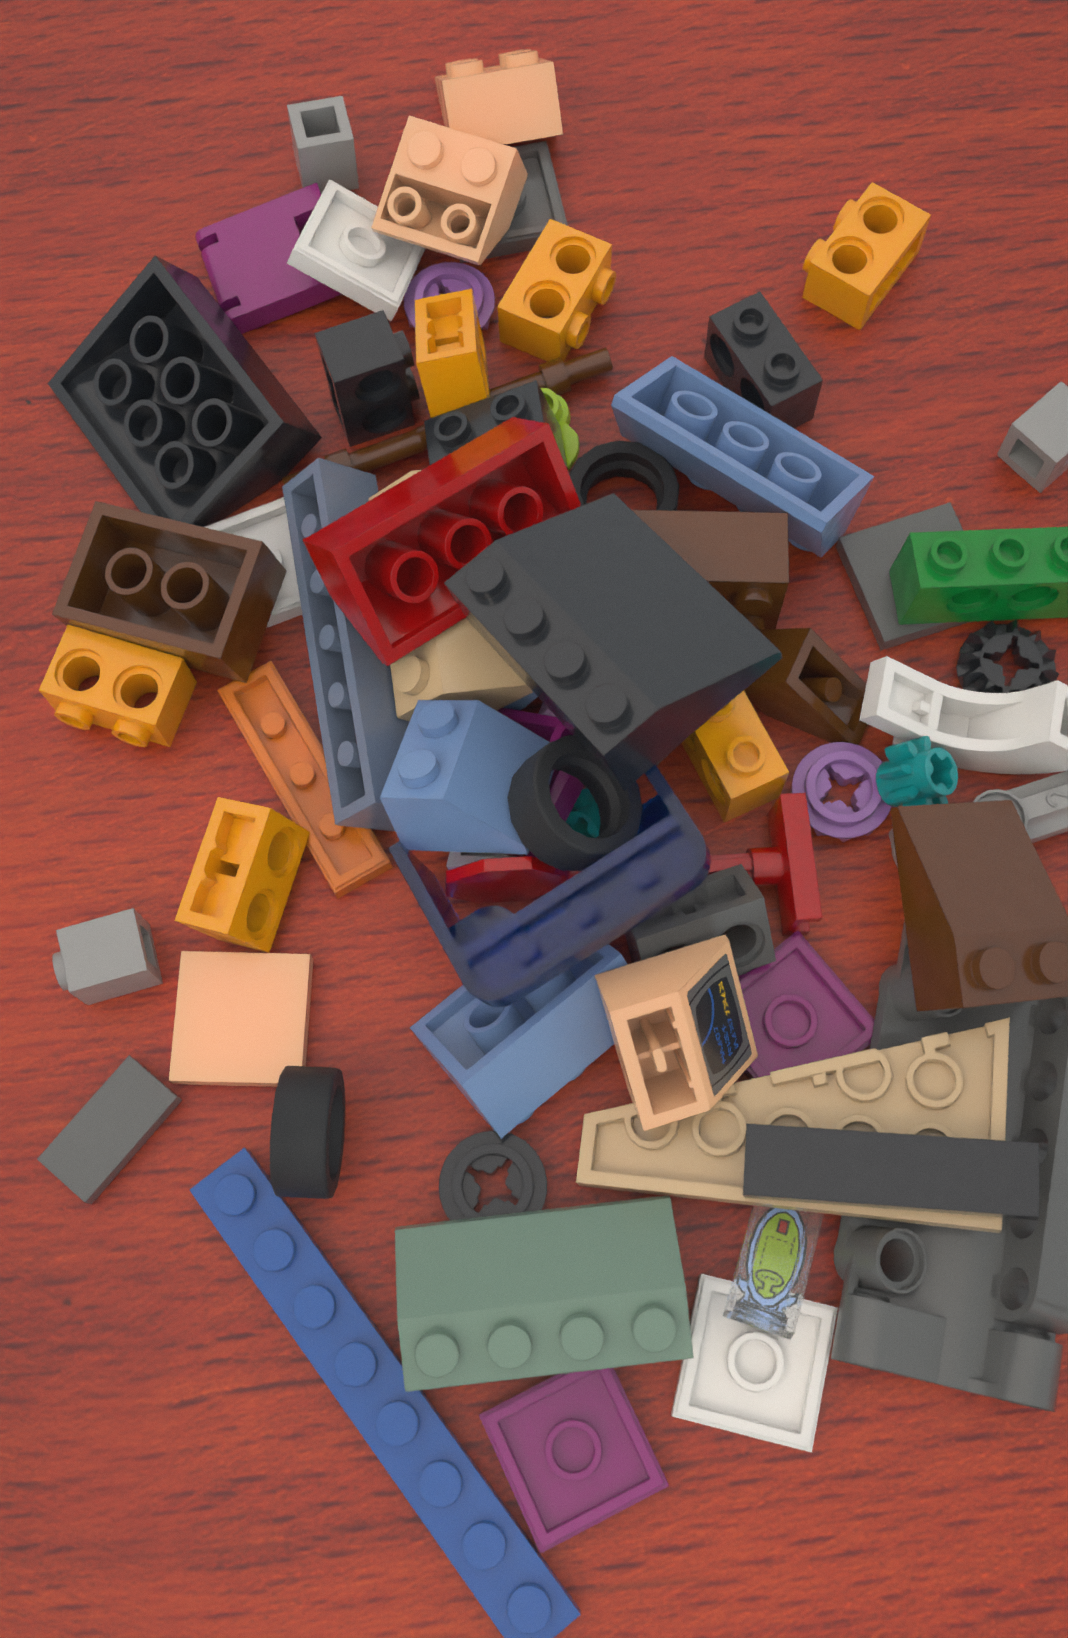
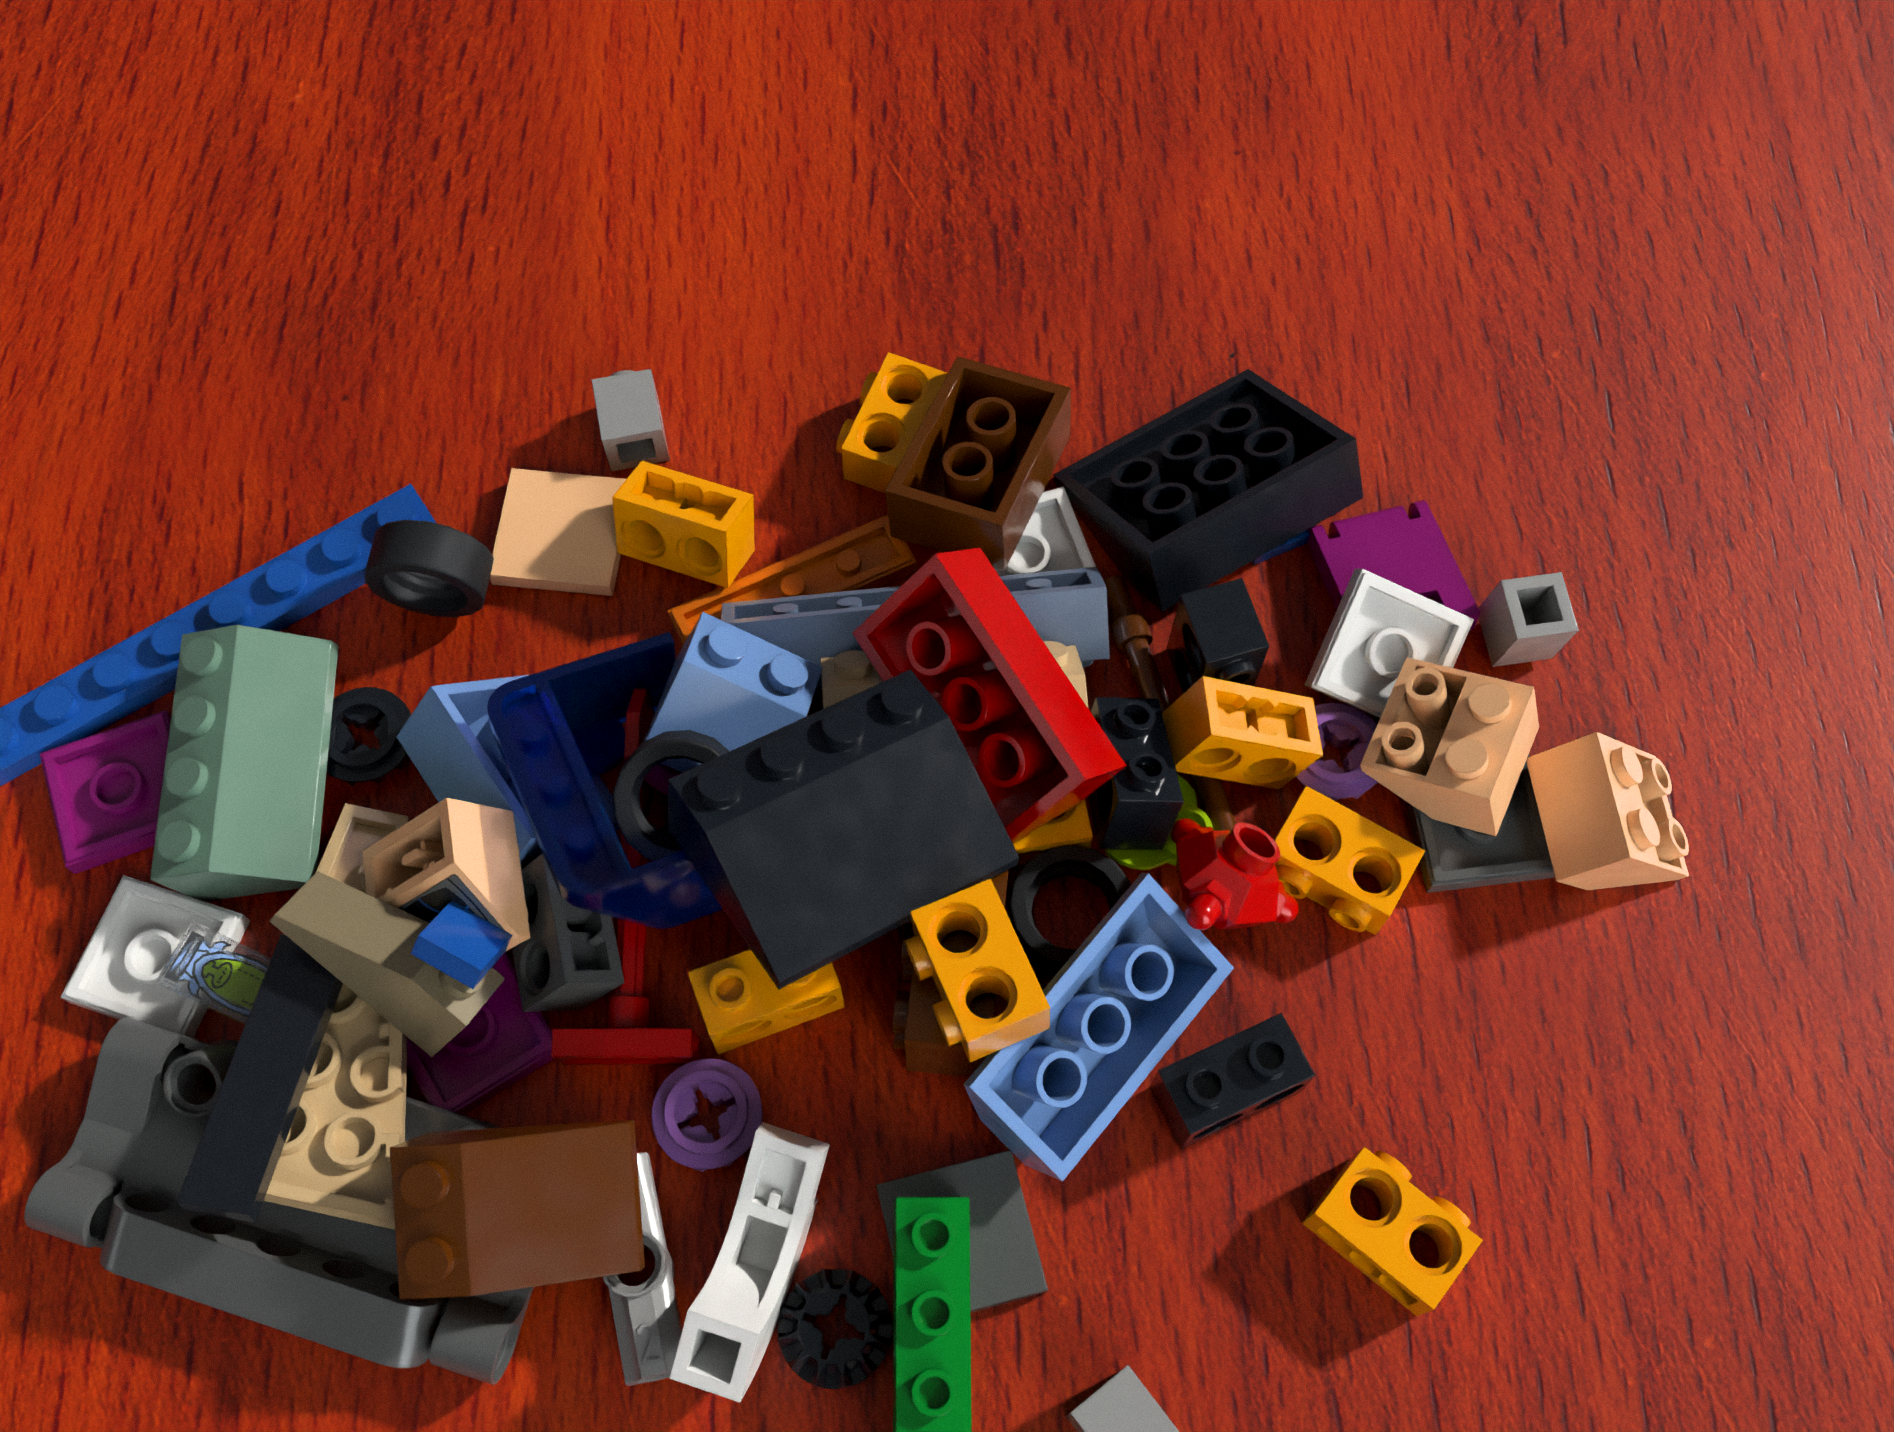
camera: 90 degrees right, 5 degrees down
dark grey tile [37,1055,182,1204] -> none
reddish brown slope [744,628,867,745] -> none
teal gear [876,736,958,807] -> none
none -> dark tan slope [270,871,505,1057]
none -> blue tile [411,901,513,989]
none -> light orange brick [904,878,1050,1062]
none -> red rock [1171,818,1299,930]

